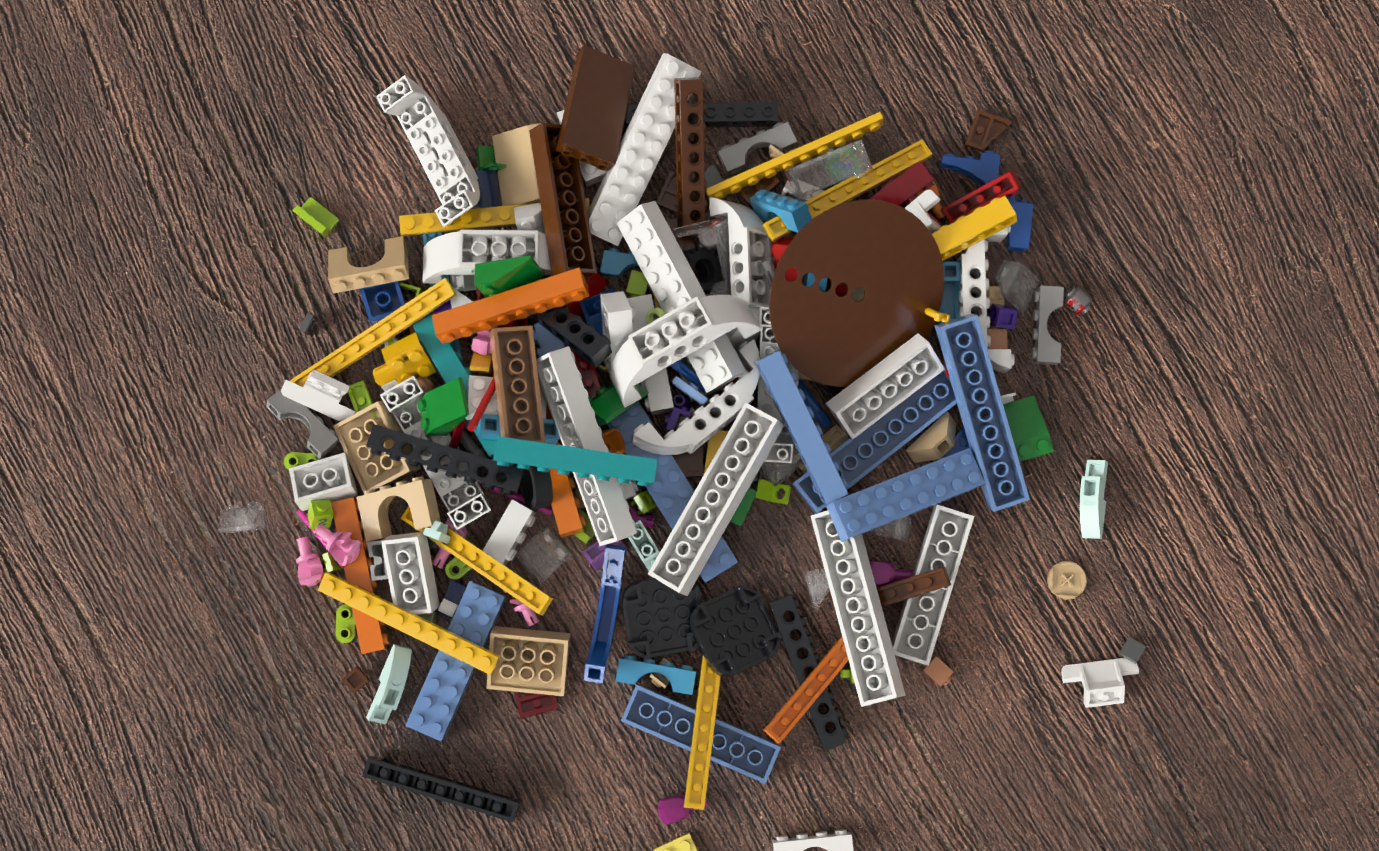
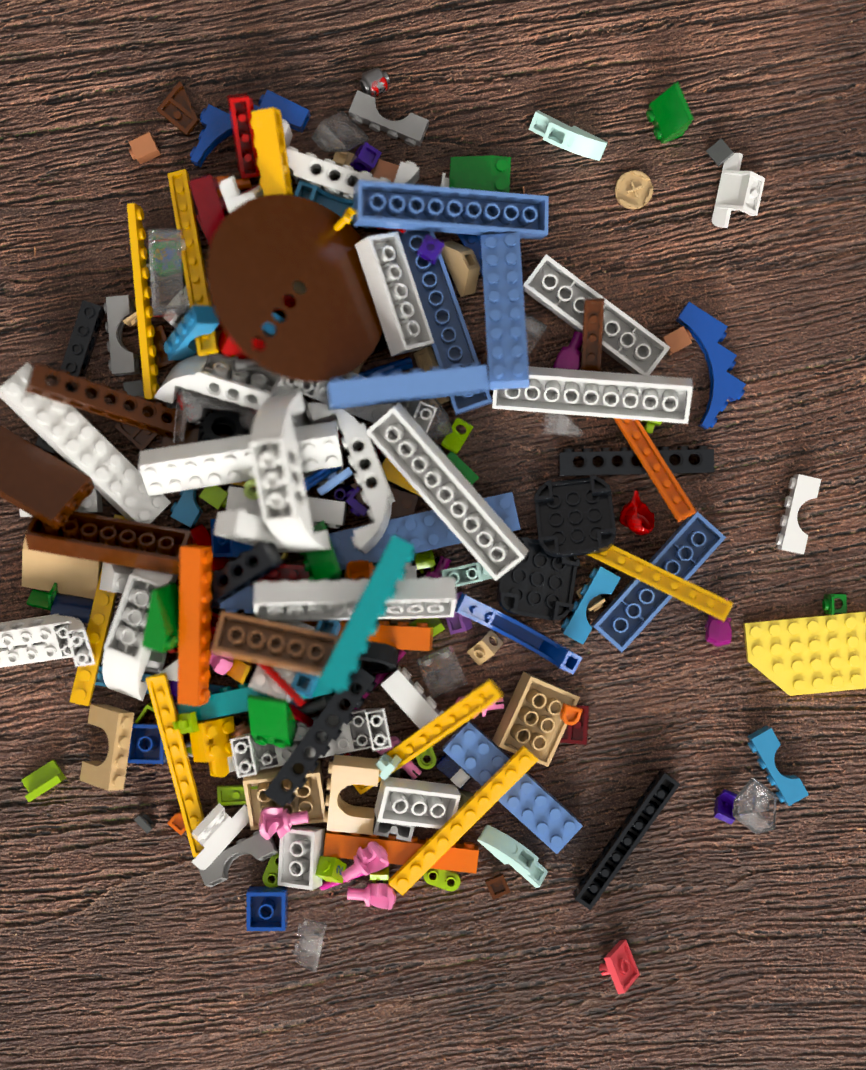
camera: 75 degrees left, 5 degrees up
none -> nougat brick [128,132,161,164]
none -> orange tile [167,811,186,835]
none -> lime tile [173,712,199,734]
none -> blue brick [246,886,288,931]
none -> bright pink piece [259,807,309,840]
none -> dark purple brick [417,234,444,265]
none -> tan bracket [467,630,503,665]
none -> orange tile [560,703,583,725]
none -> coral tile [599,939,640,994]
none -> red hair [619,490,655,535]
none -> green slope [646,82,693,145]
none -> blue arch [675,302,746,430]

